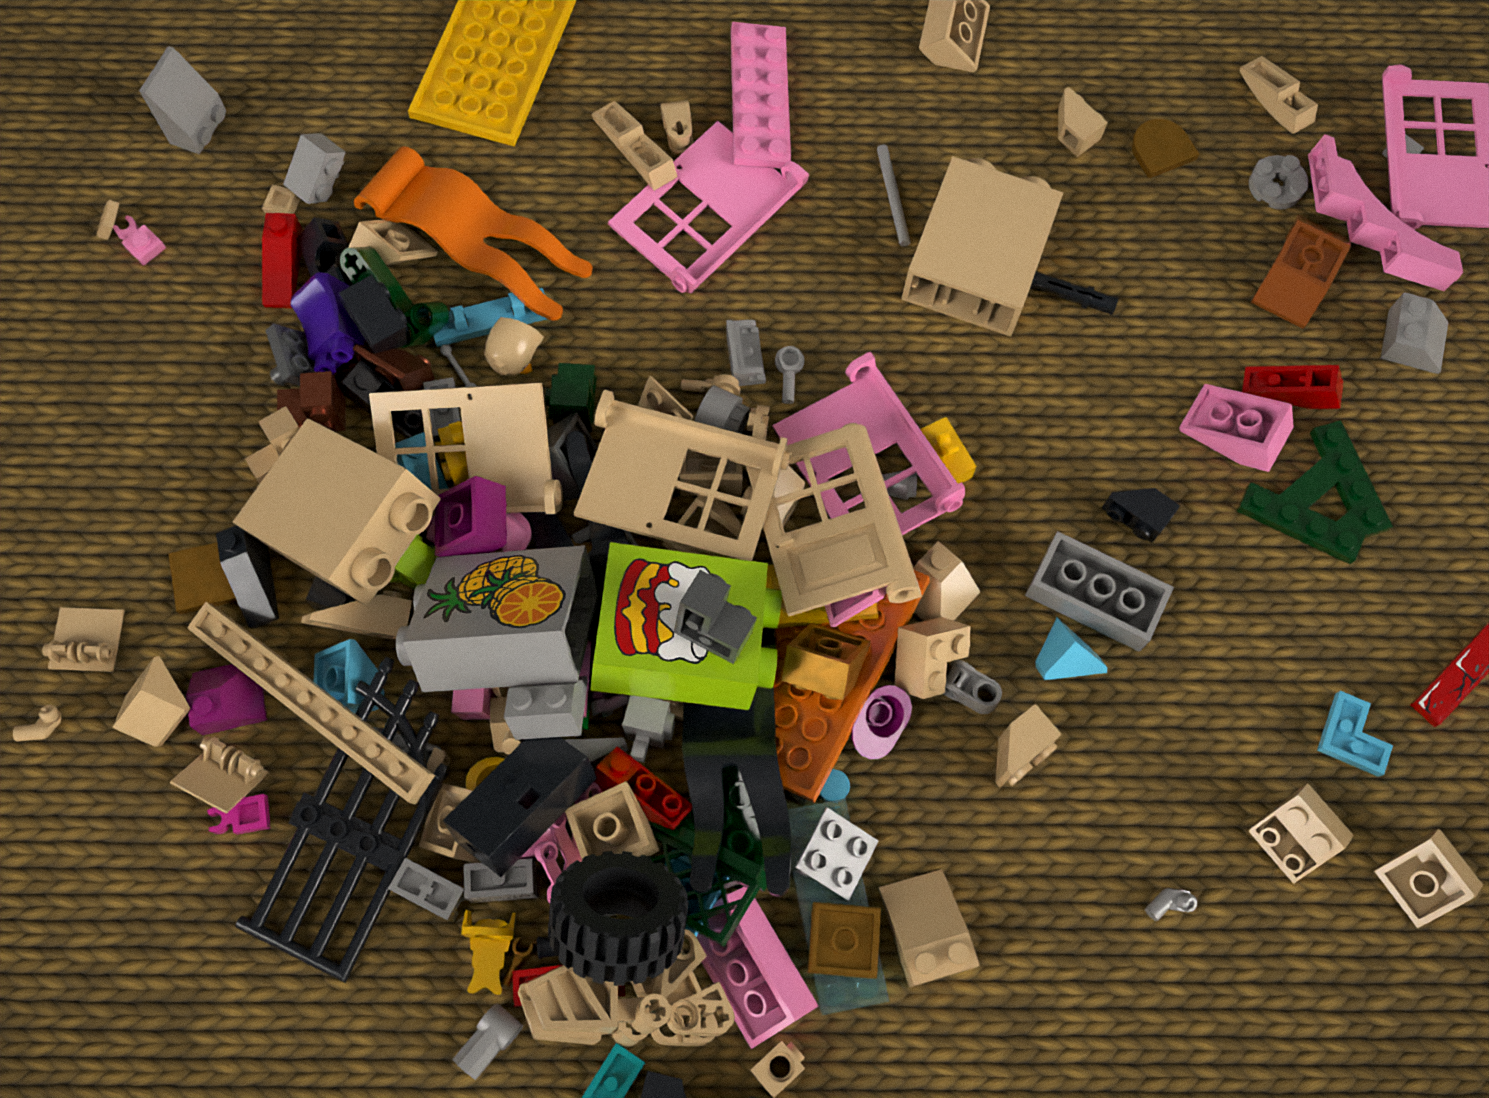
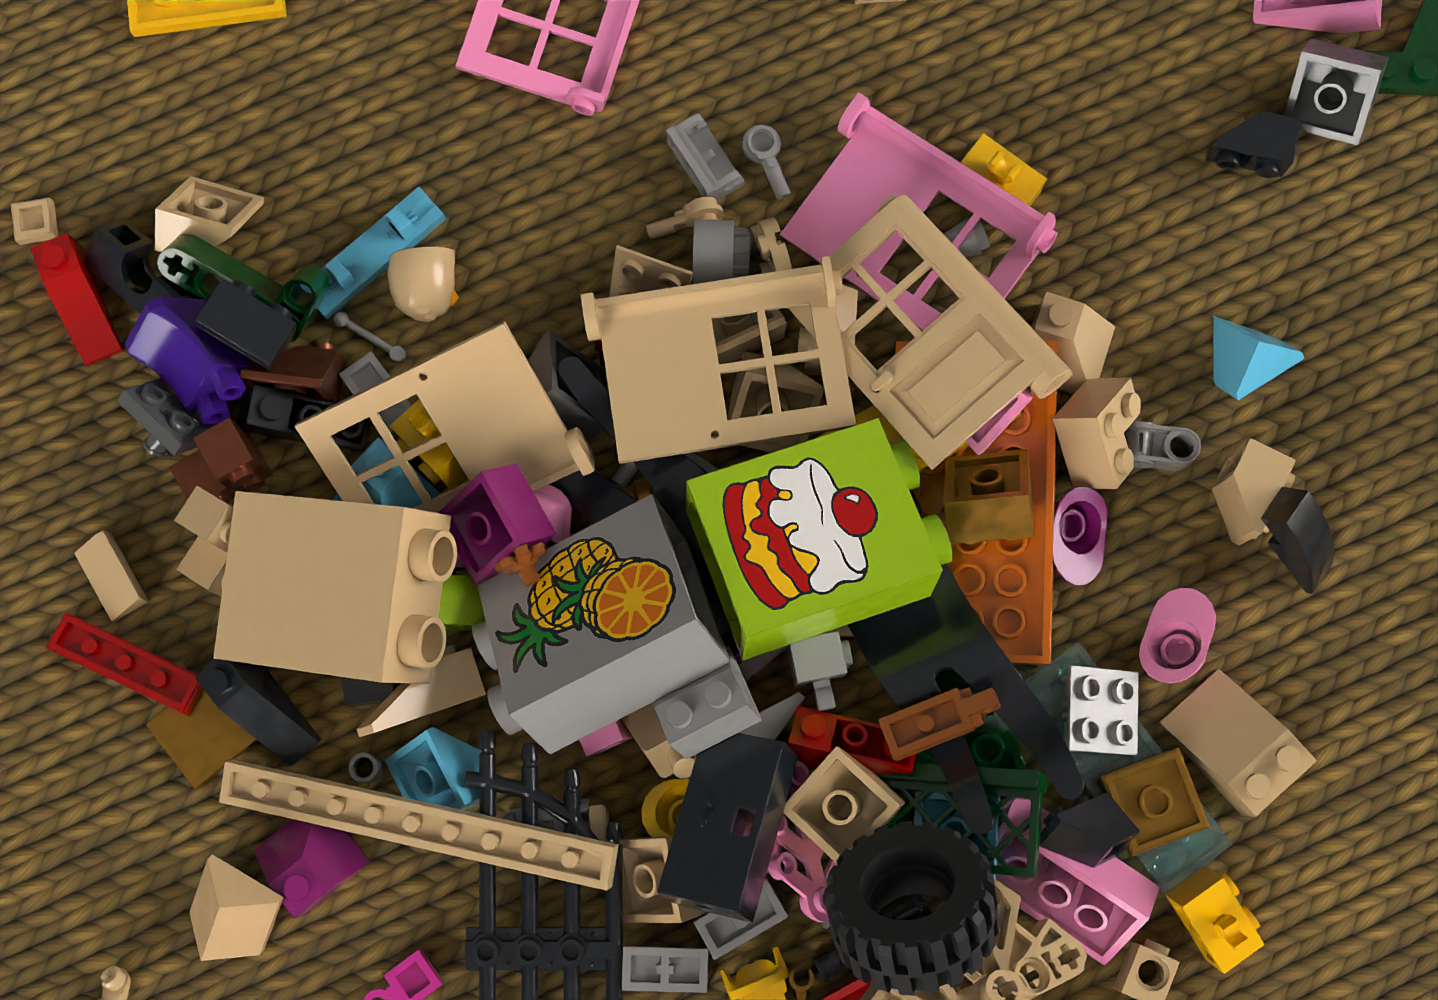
camera: 20 degrees left, 10 degrees up
tan hinge [42,607,125,672] -> none
tan hinge [170,737,269,814] -> none
light grey brick [283,133,346,204] -> none
orange flag [354,146,593,321] -> none
dark green brick [545,363,597,432] -> none
dark grey brick [674,570,757,664] -> none
medium azure tile [819,769,850,804] -> none
light grey brick [1025,531,1174,652] -> none
none -> red tile [46,612,203,716]
none -> tan slope [74,530,149,622]
none -> dark grey hinge [349,753,385,783]
none -> dark orange plant [493,543,547,587]
none -> dark orange hinge [878,687,1001,761]
none -> black slope [1039,792,1140,868]
none -> bright pink piece [1139,588,1216,683]
none -> yellow brick [1165,866,1265,974]
none -> black slope [1261,487,1334,594]
none -> dark grey slope [1284,39,1389,145]

